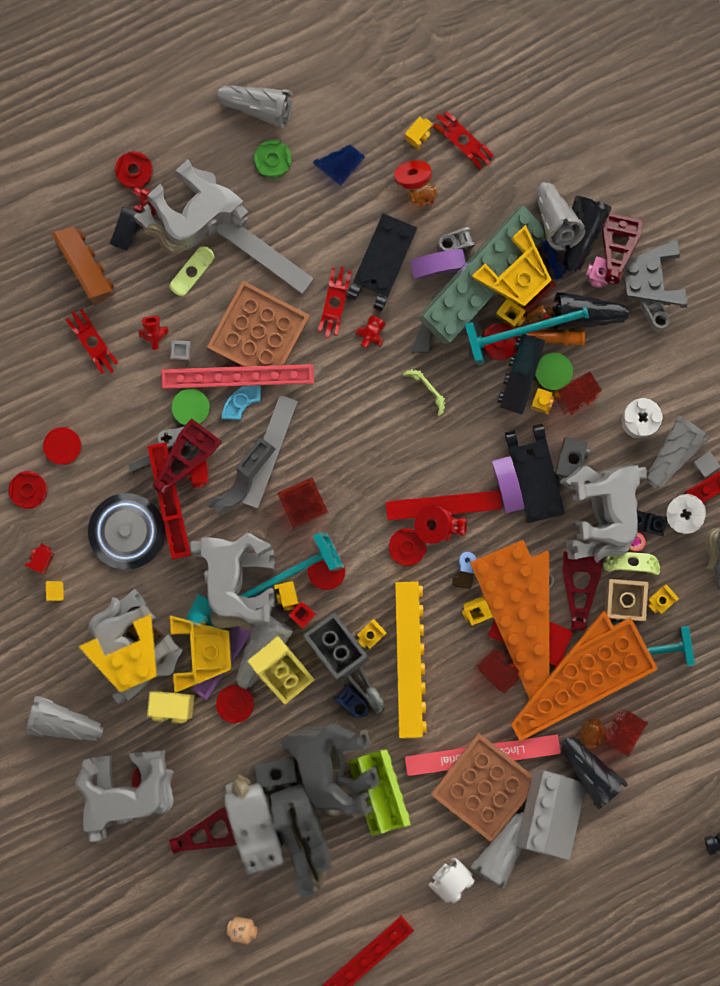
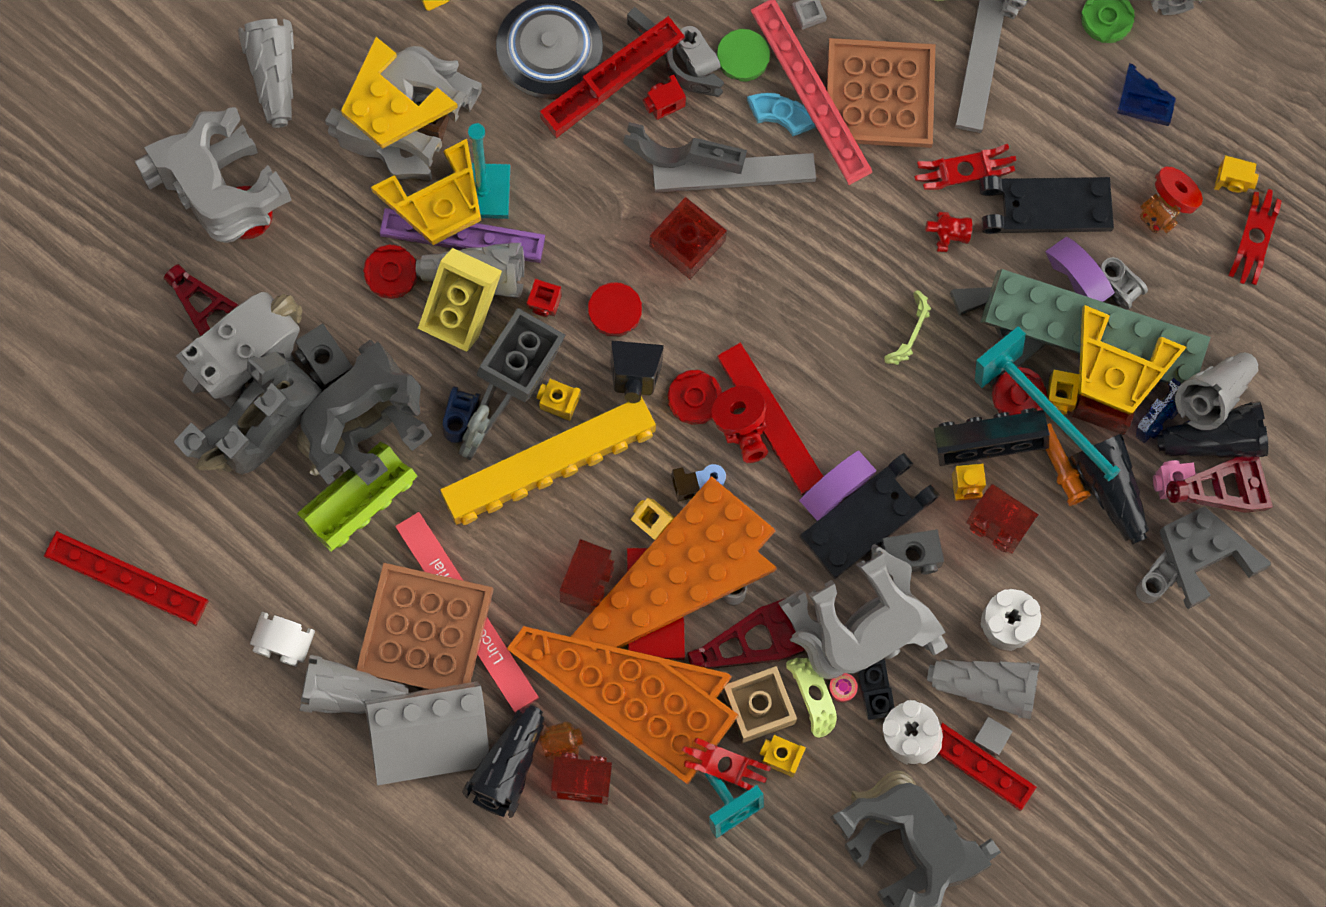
camera: 60 degrees right, 10 degrees down
light yellow brick [147,691,195,723] -> none
dark red plate [153,418,222,495] -> none
light grey piece [191,533,275,632] -> none
light nougat head [227,917,257,944] -> none
teal tile [240,532,345,598] -> none
yellow brick [274,581,298,611] -> none
clear orange head [526,304,555,332] -> none
bright green tile [535,353,573,391] -> none
none -> black torso [610,341,664,403]
none -> red piece [682,737,771,790]

